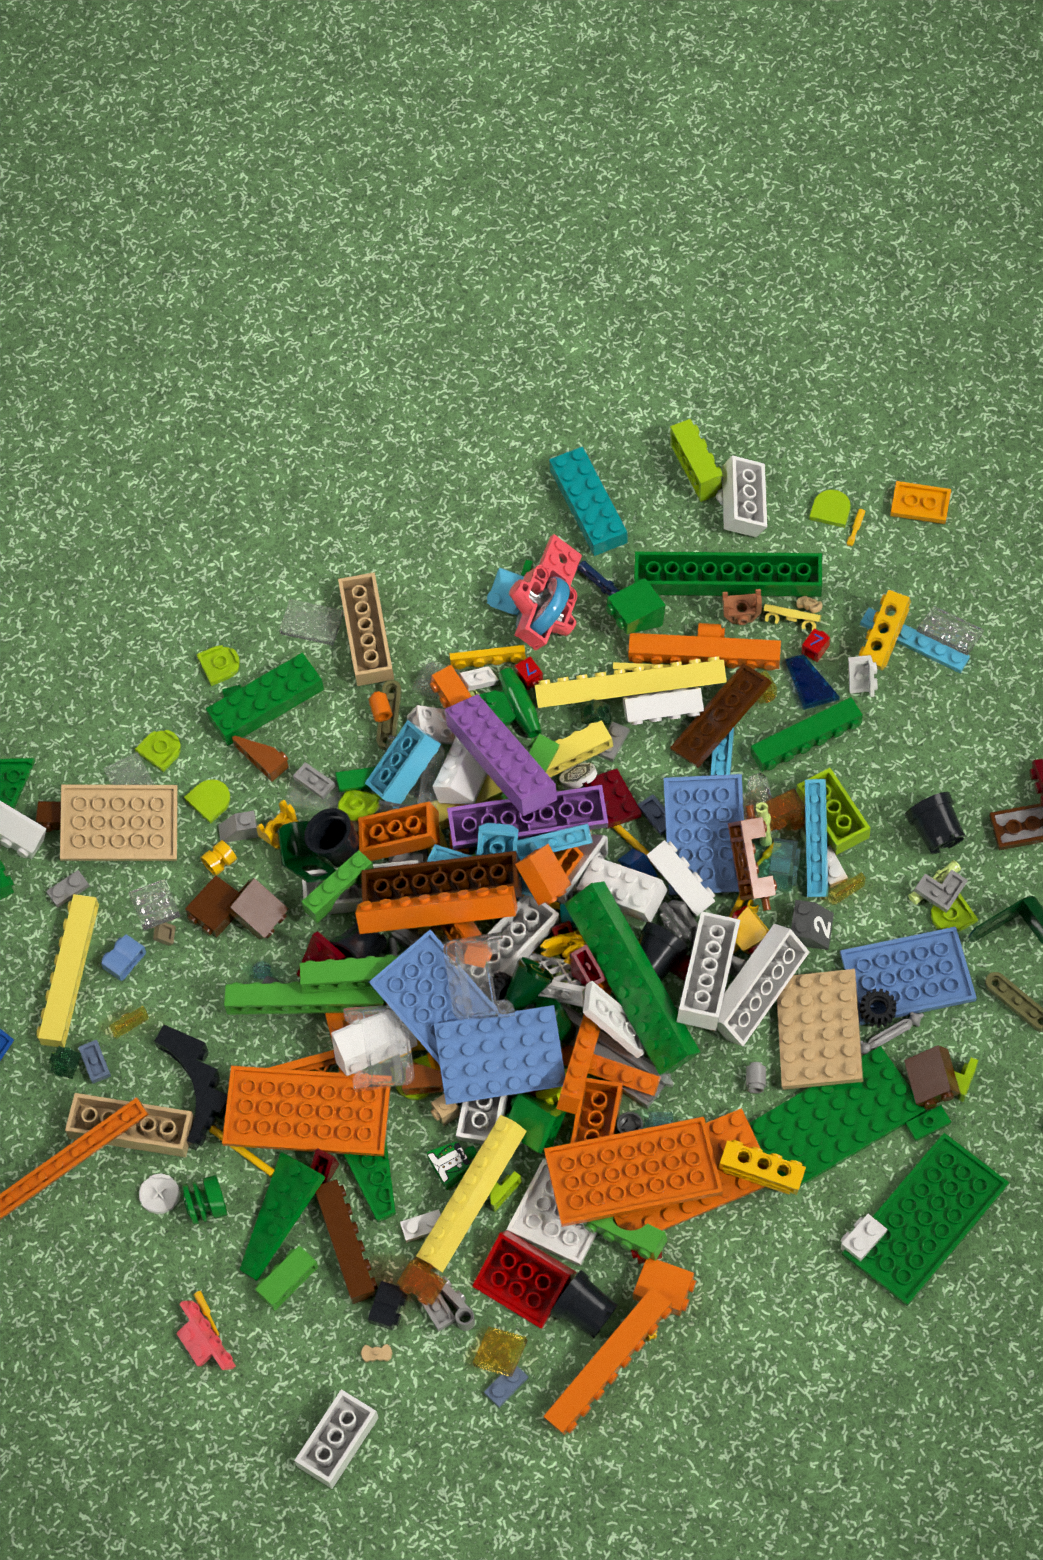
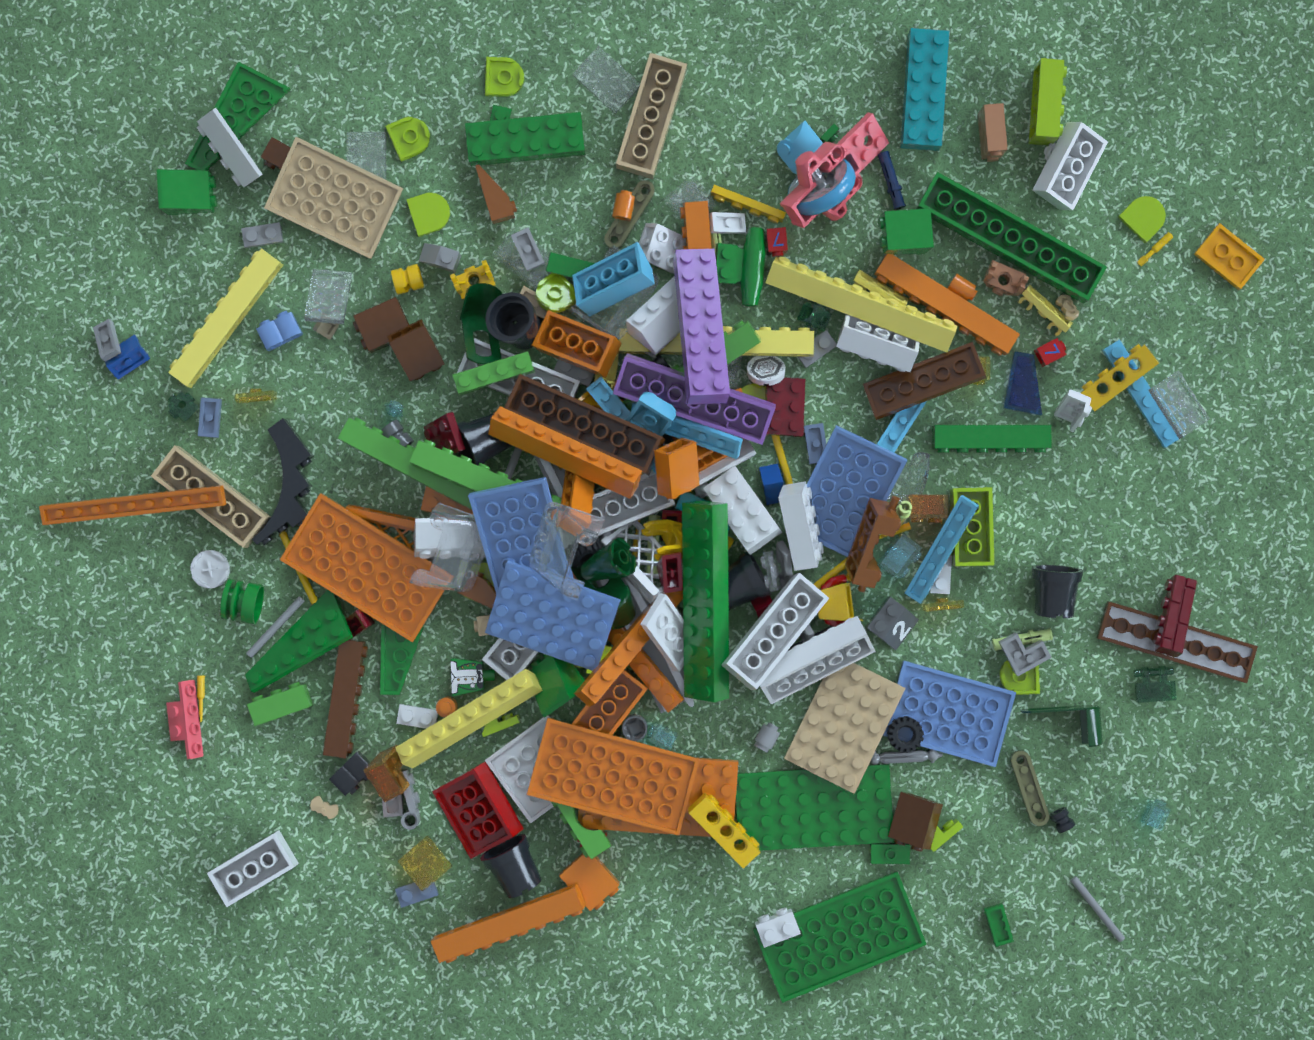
camera: 20 degrees right, 25 degrees up
none -> light grey bar [246,596,305,658]
none -> orange brick [436,697,458,717]
none -> nougat brick [978,103,1007,162]

